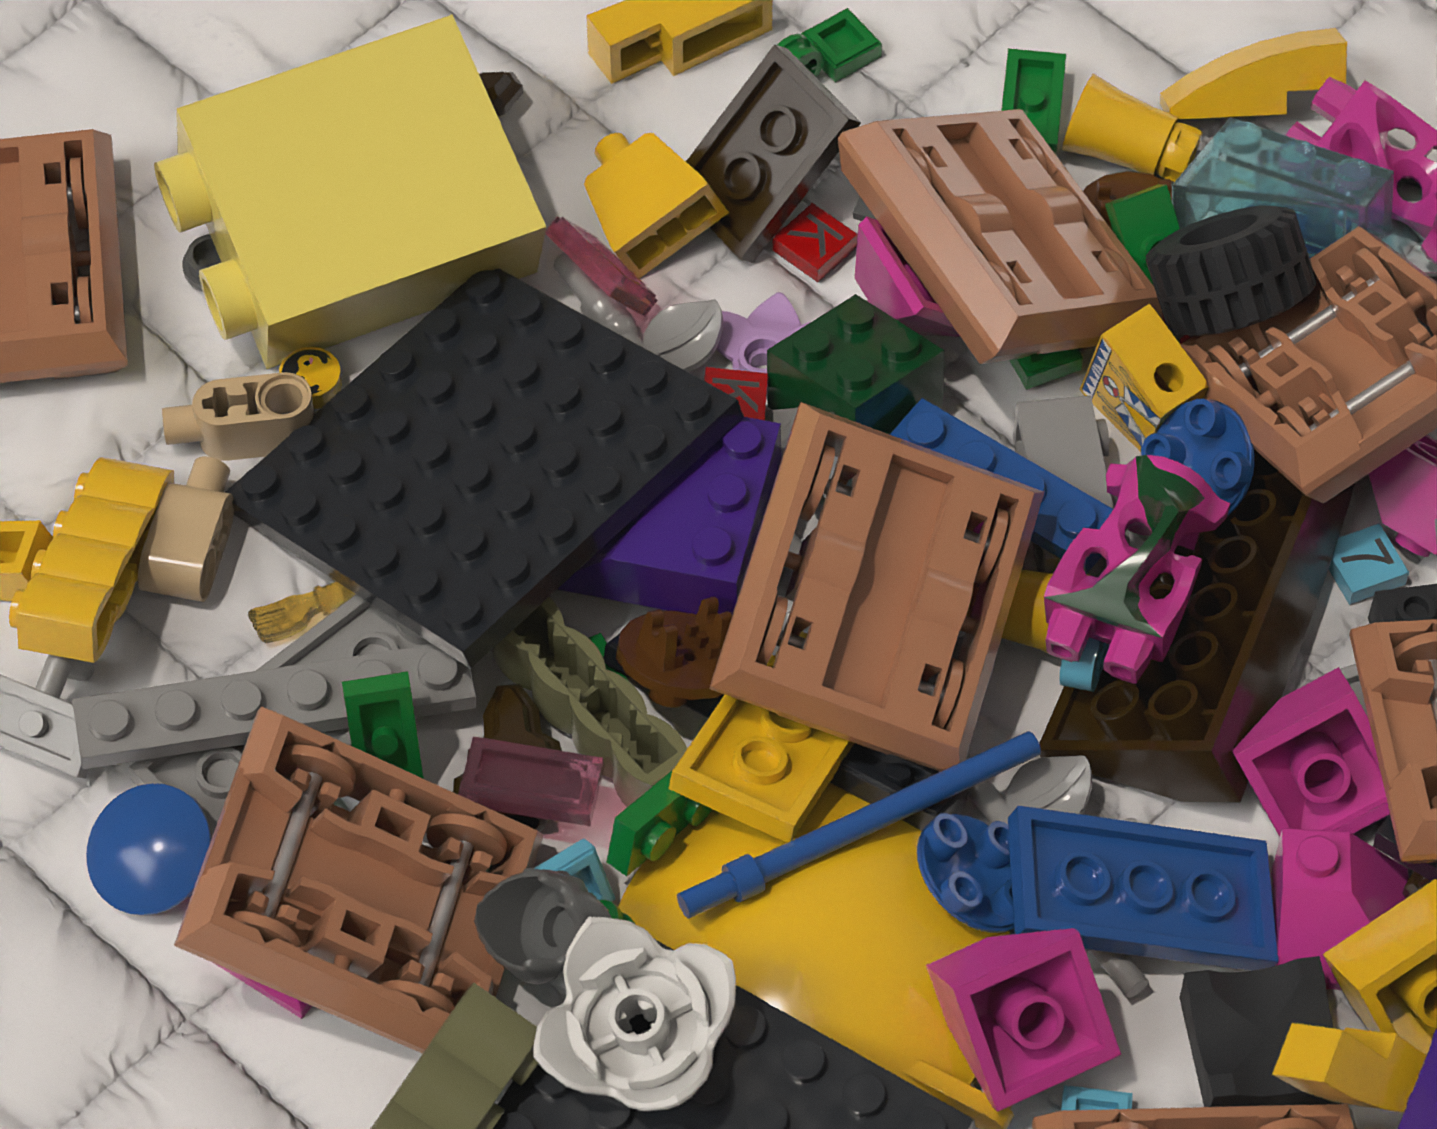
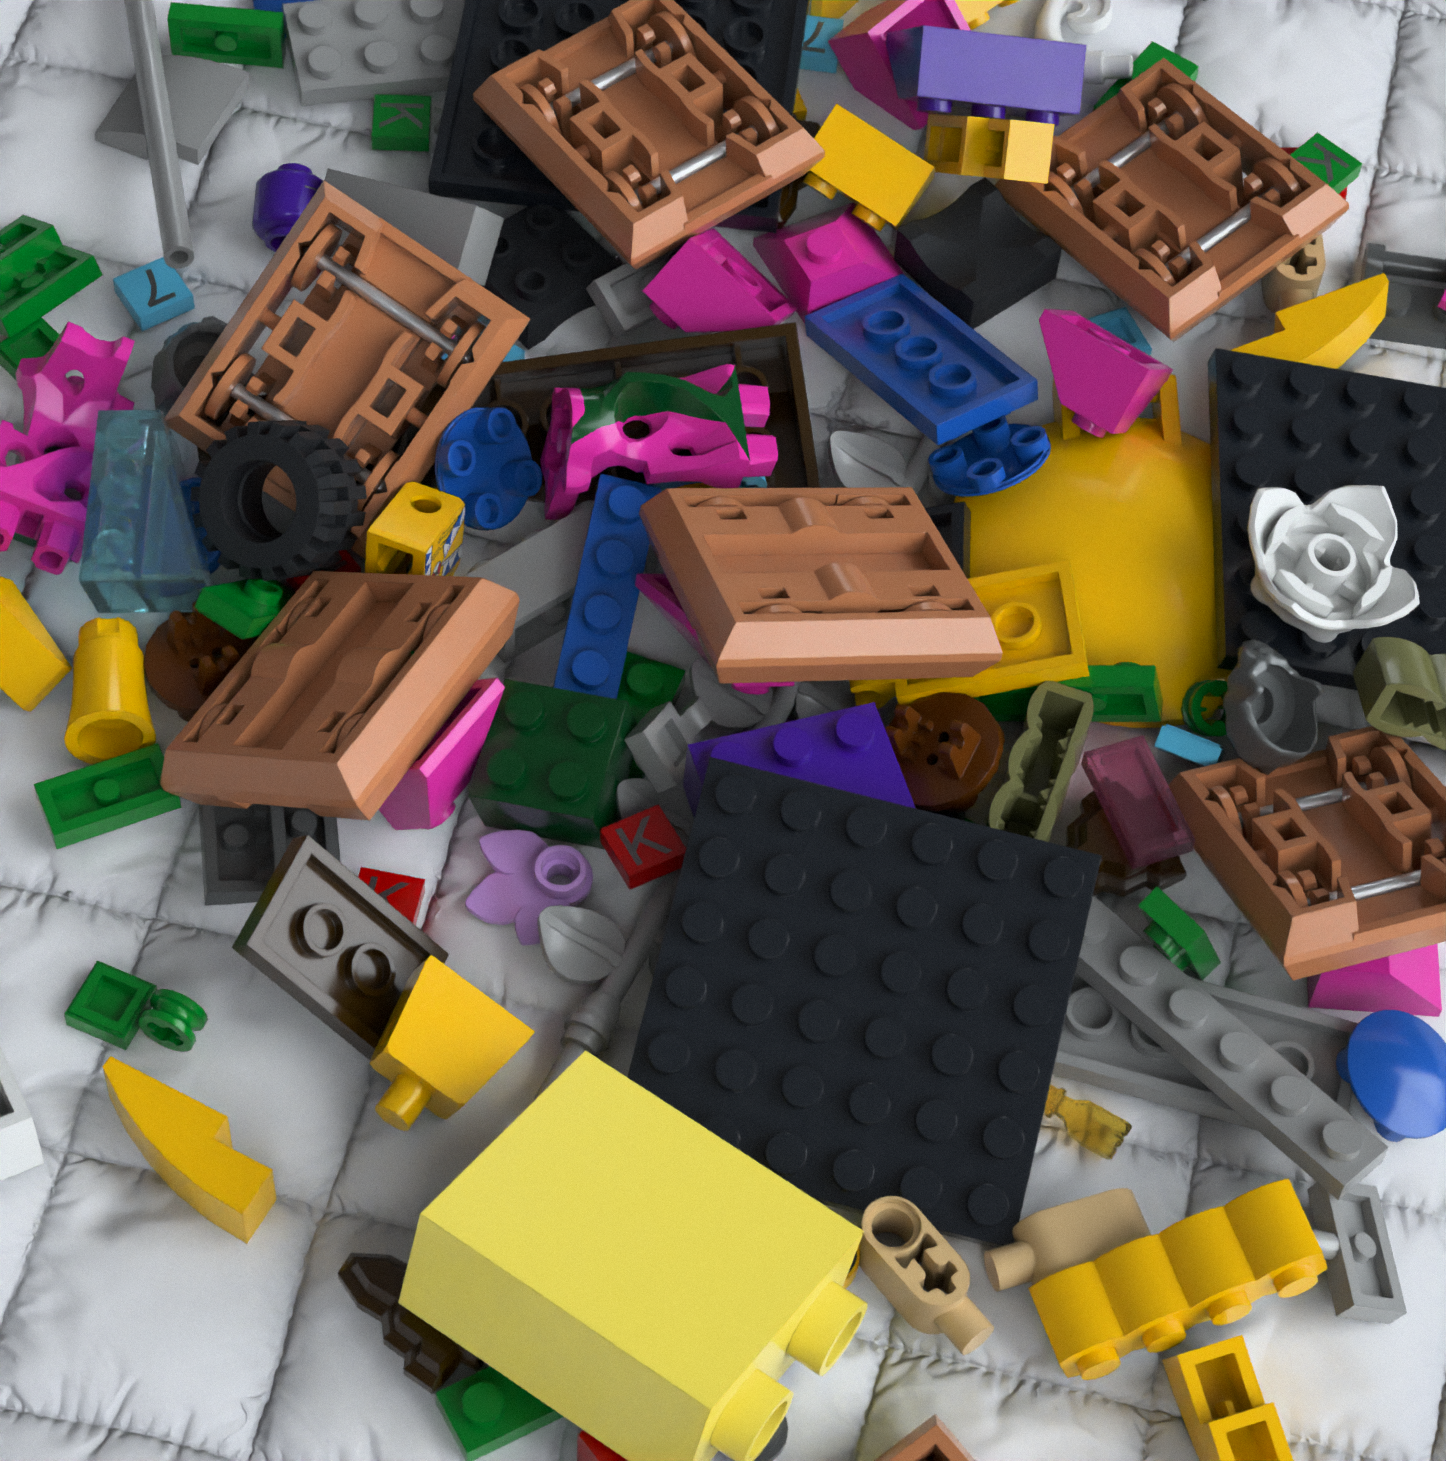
camera: 125 degrees left, 0 degrees up
clear pink tile [545,216,658,317] -> none
blue bar [677,731,1041,919] -> none

